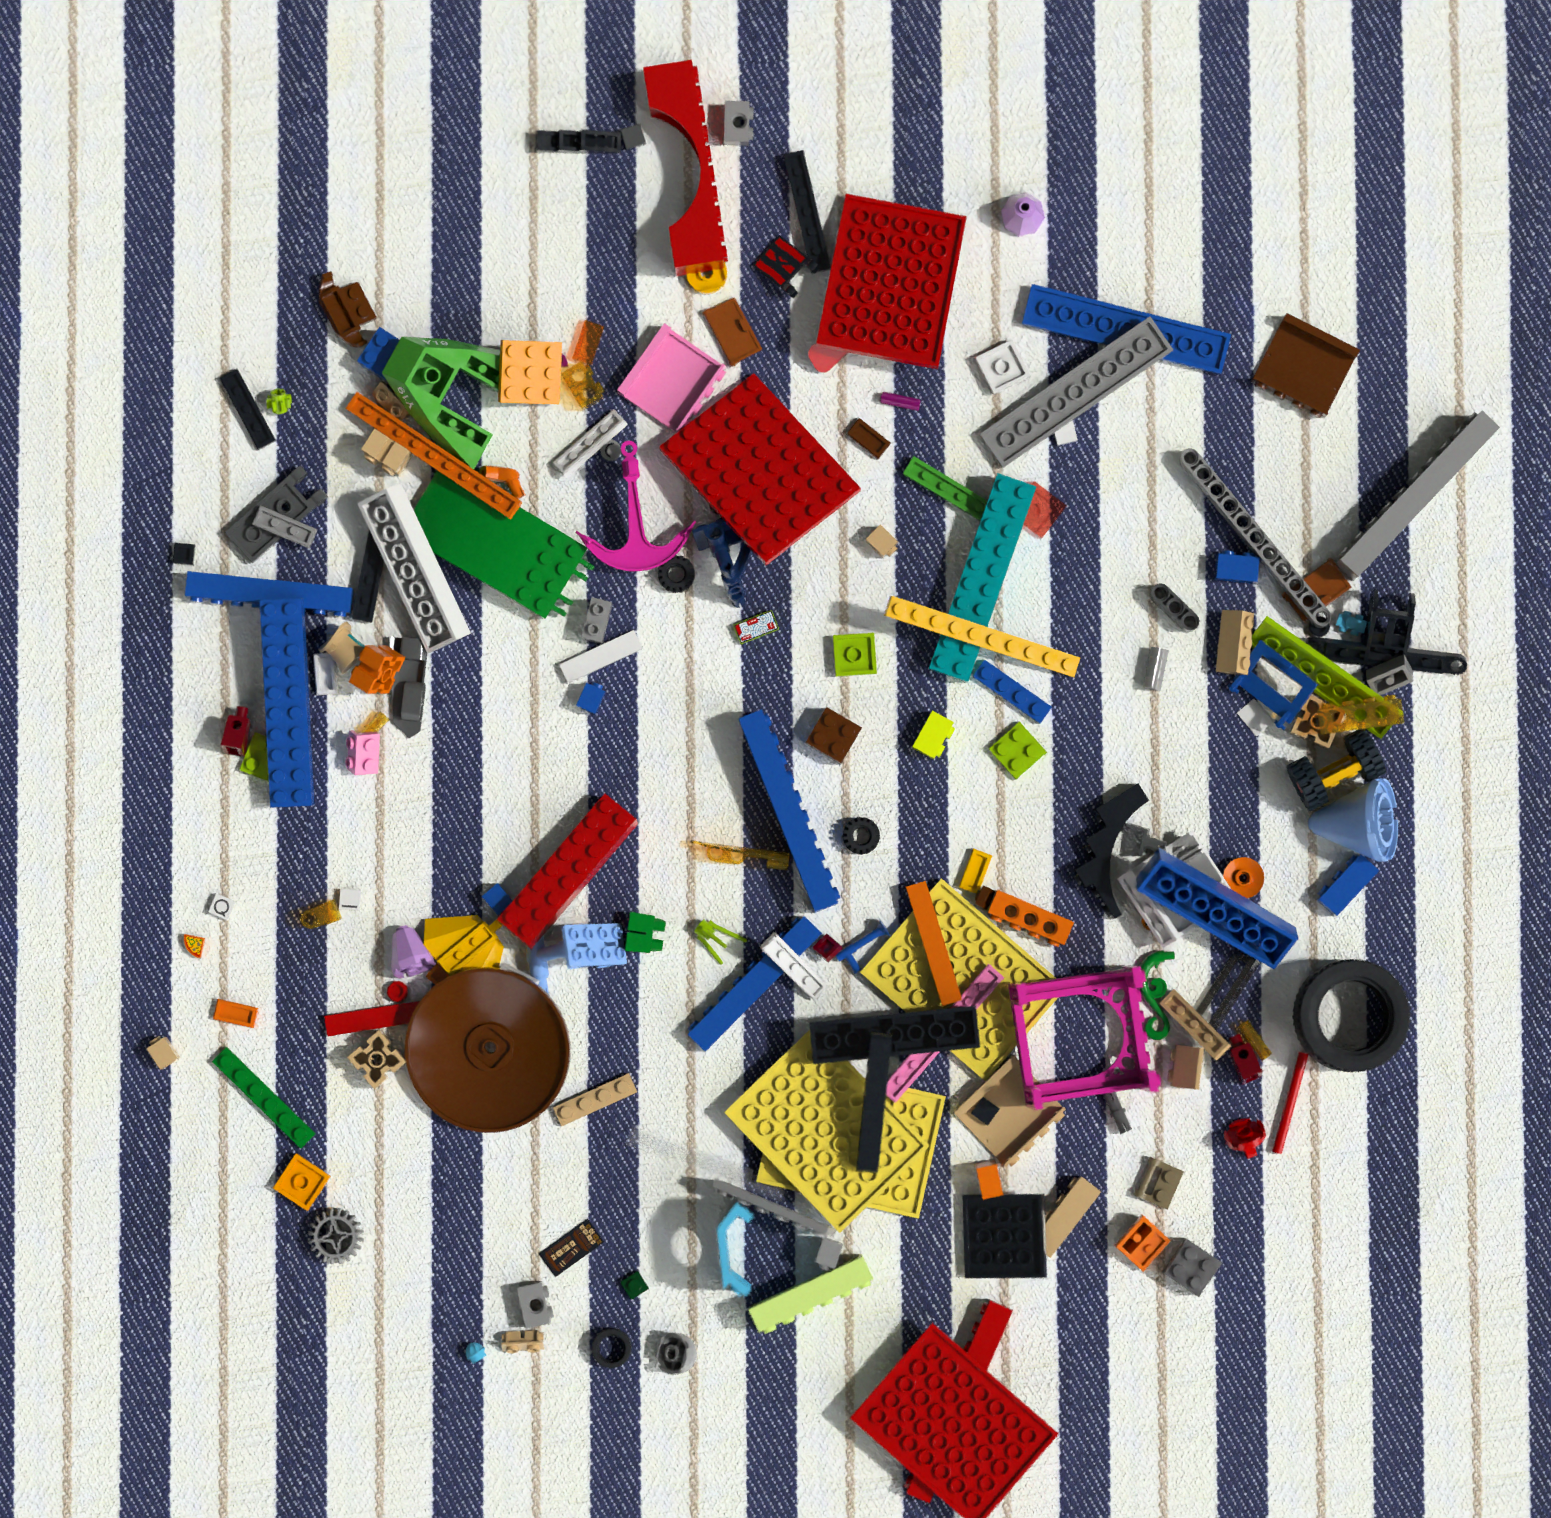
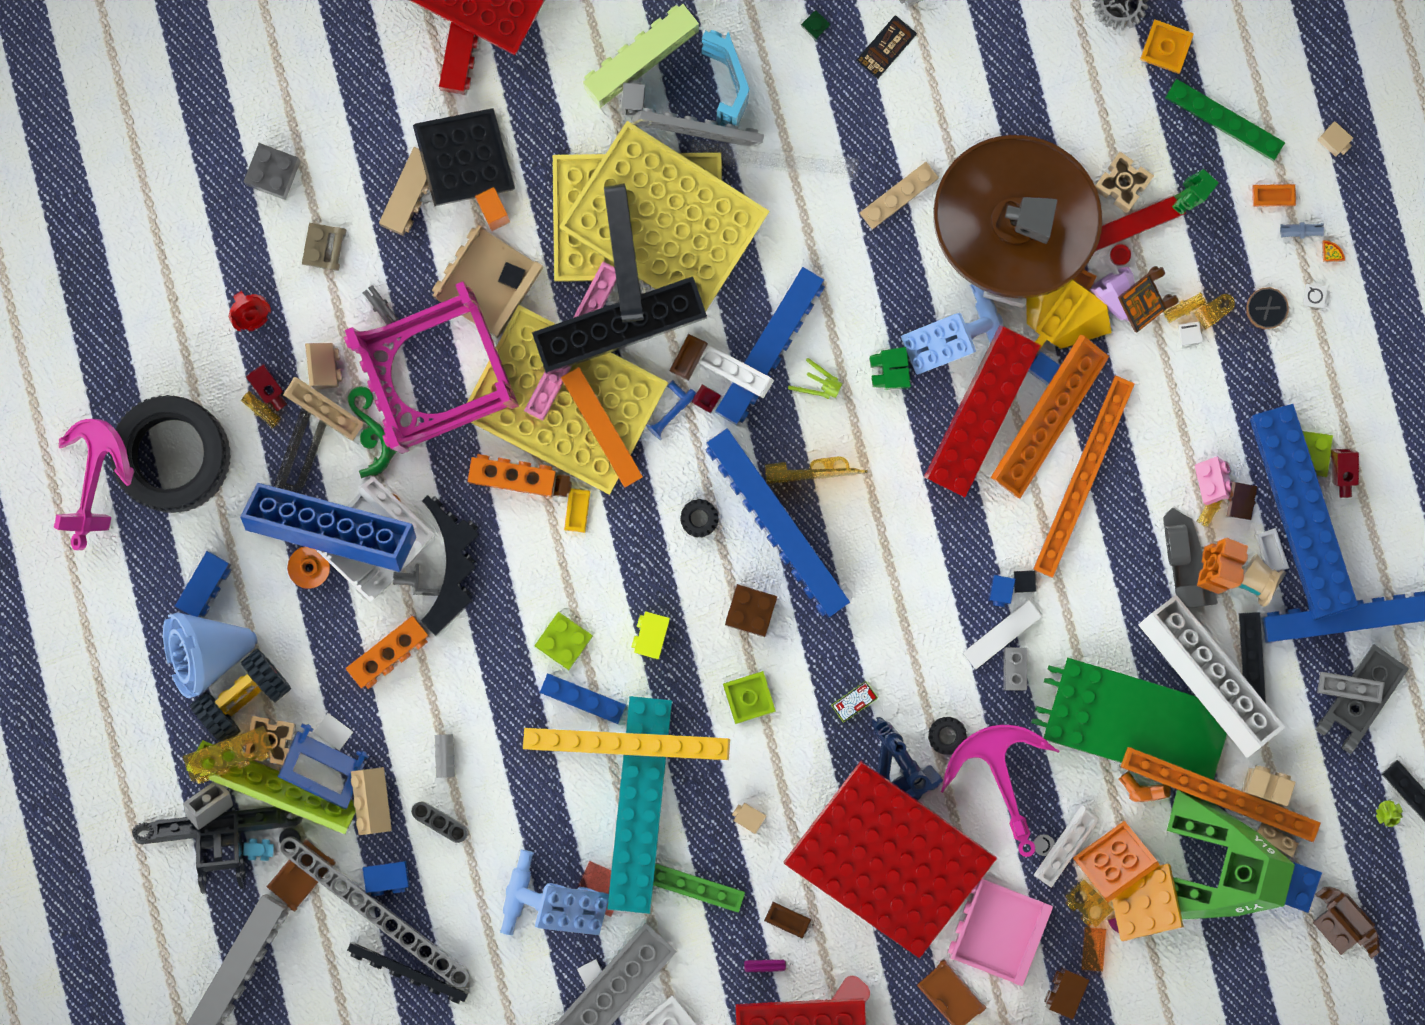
camera: 160 degrees right, 0 degrees up
orange brick [1114,1214,1171,1271] -> none
red piece [1272,1052,1309,1154] -> none
none -> dark pink piece [54,419,134,551]
none -> orange brick [345,616,429,689]
none -> black plate [347,942,469,1004]
none -> light blue plate [500,849,609,936]
none -> reddish brown tile [669,334,708,381]
none -> orange plate [990,335,1109,499]
none -> dark grey torso [1005,197,1057,244]
none -> black tile [1013,571,1036,593]
none -> orange plate [1033,375,1135,578]
none -> reddish brown brick [1044,967,1089,1020]
none -> orange plate [1073,821,1160,903]
none -> flag [1118,266,1179,333]
none -> clear yellow pin [1163,292,1207,324]
none -> green hips [1172,169,1219,215]
none -> reddish brown piece [1226,482,1257,520]
none -> black tile [1246,287,1289,330]
none -> sand blue pin [1280,222,1324,239]

